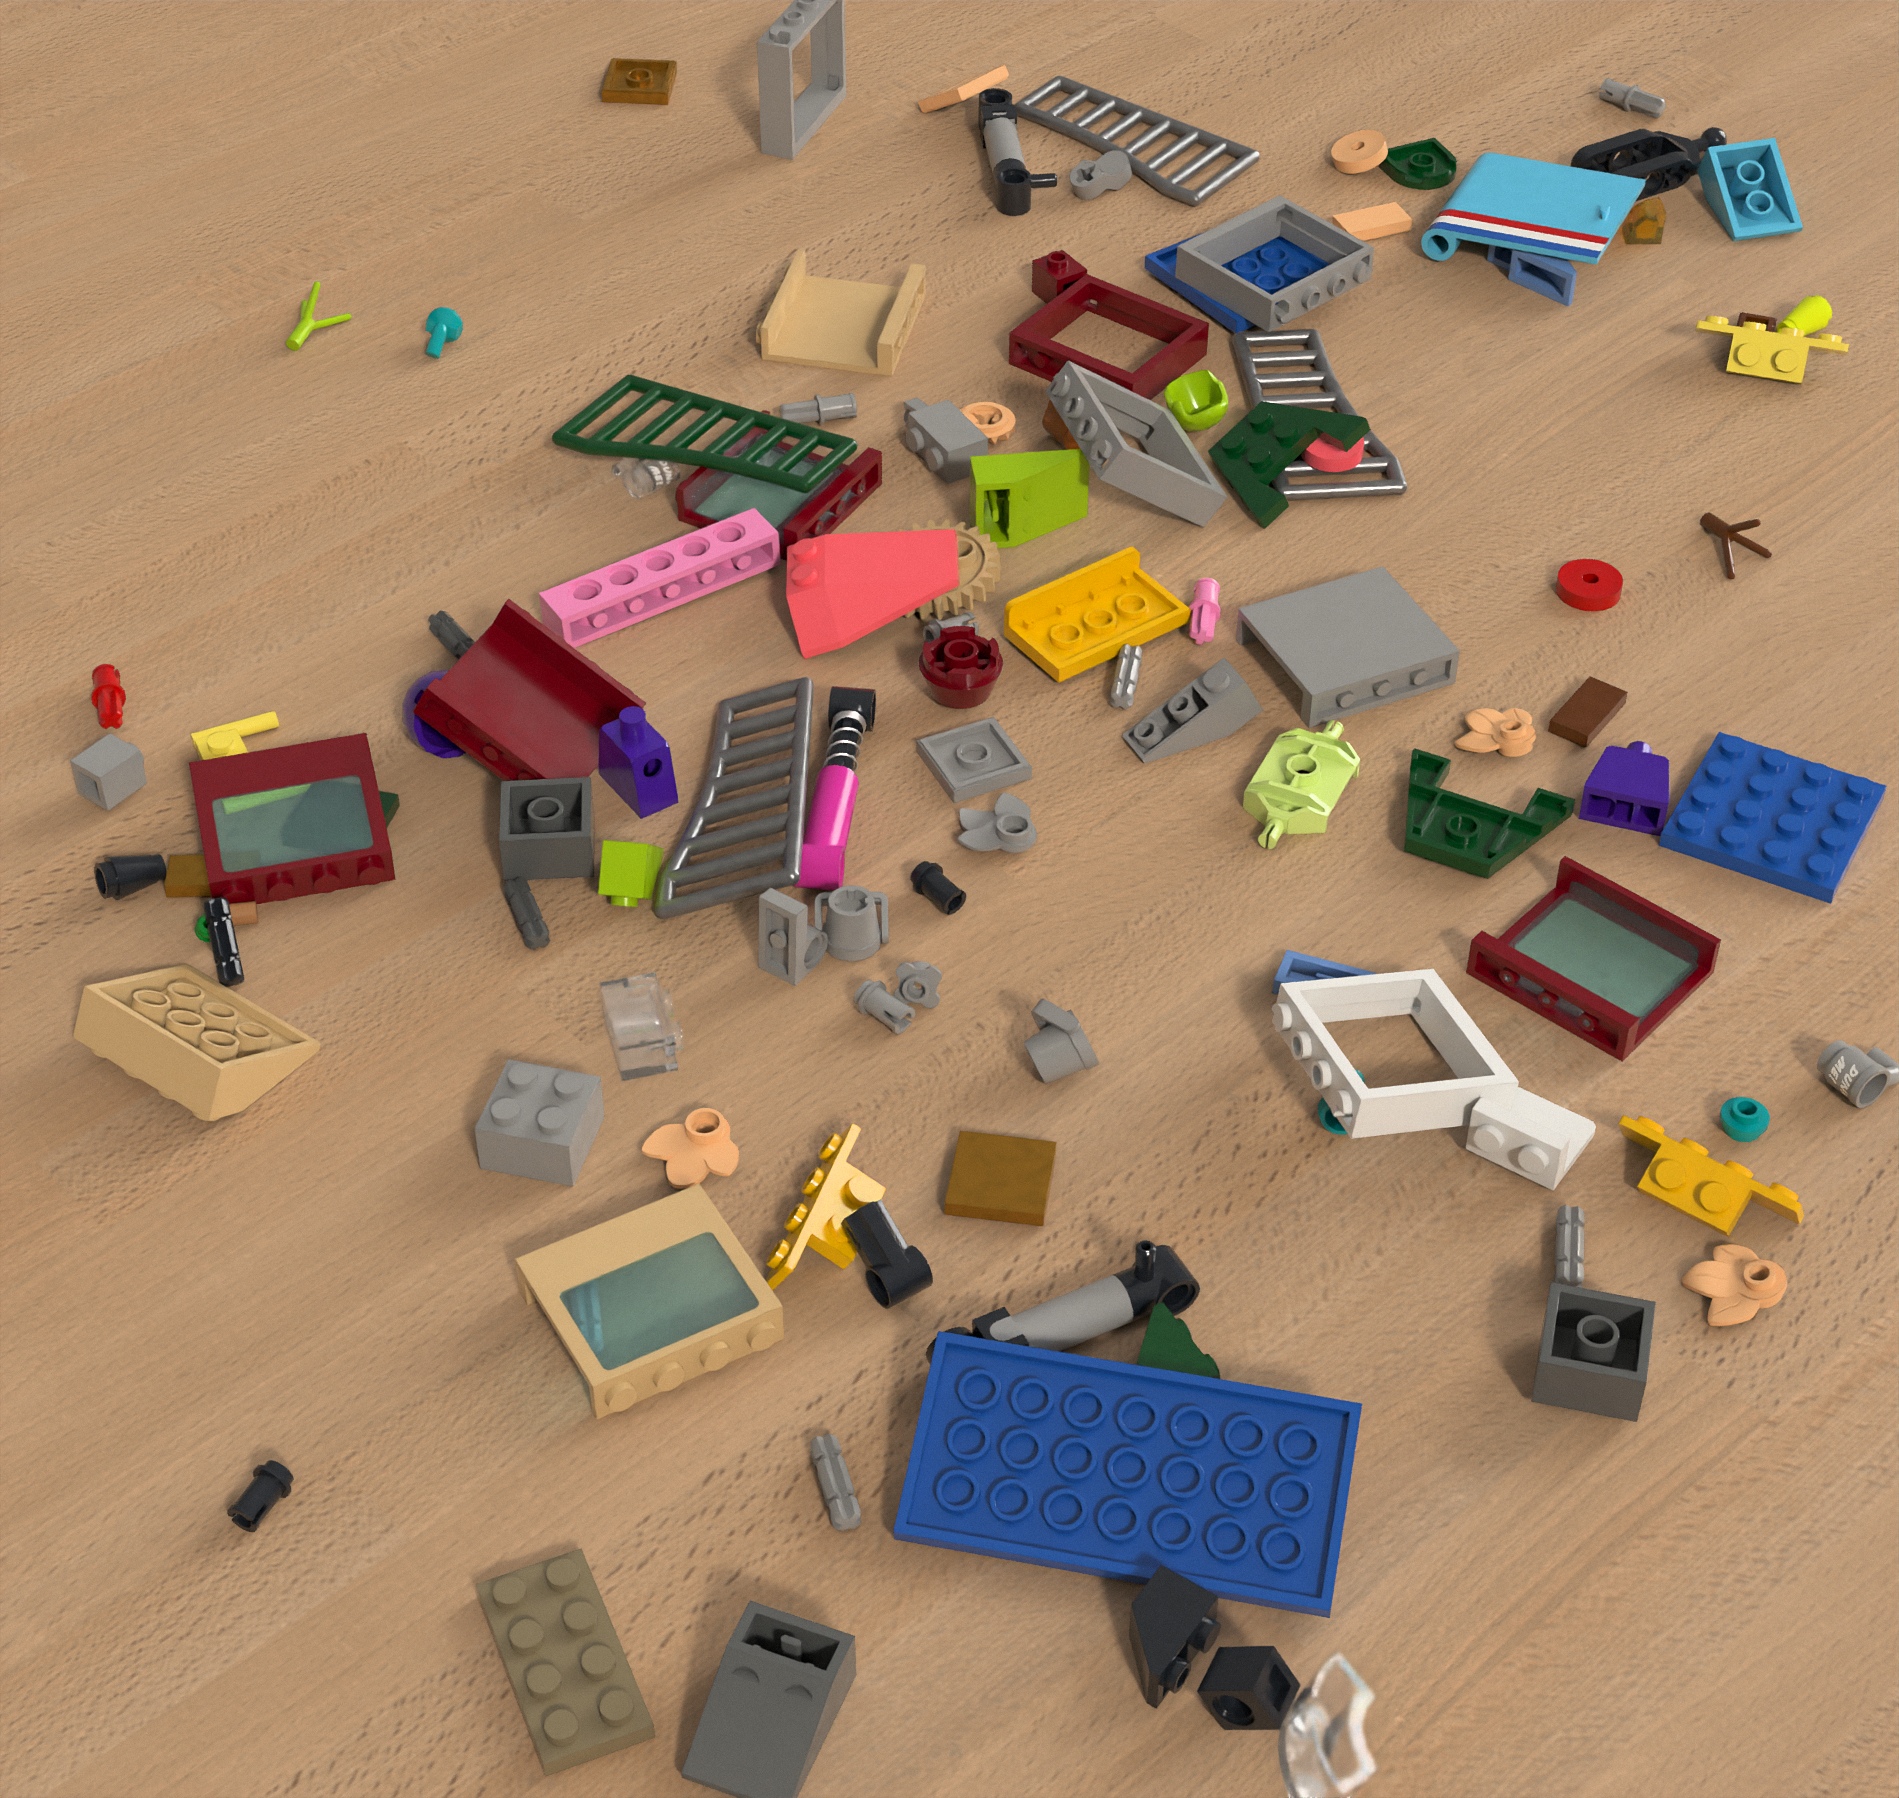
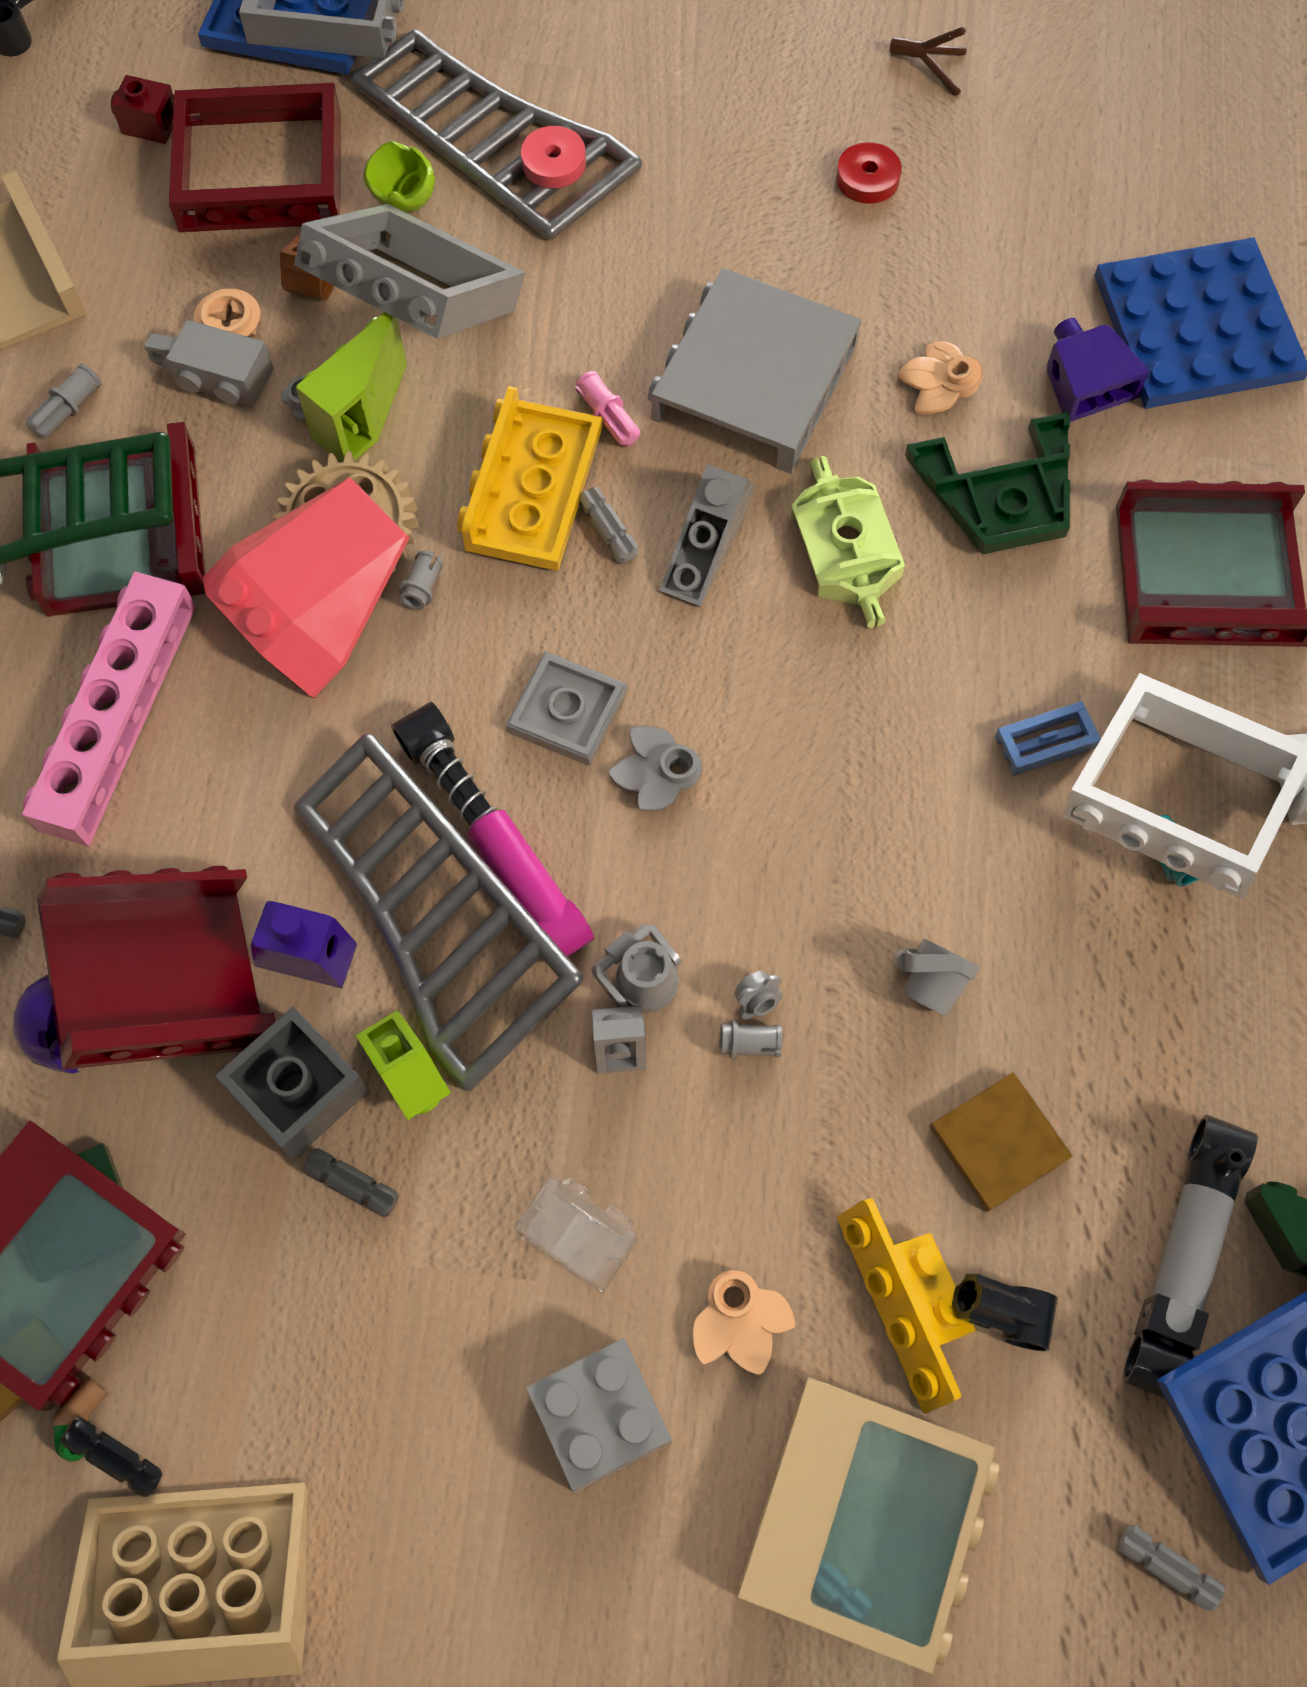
camera: 40 degrees left, 25 degrees up
black pin [910,861,966,915] -> none
dark red cone [919,626,1003,709] -> none
dark green wing [1208,401,1371,529] -> none
reddish brown tile [1548,676,1628,747] -> none

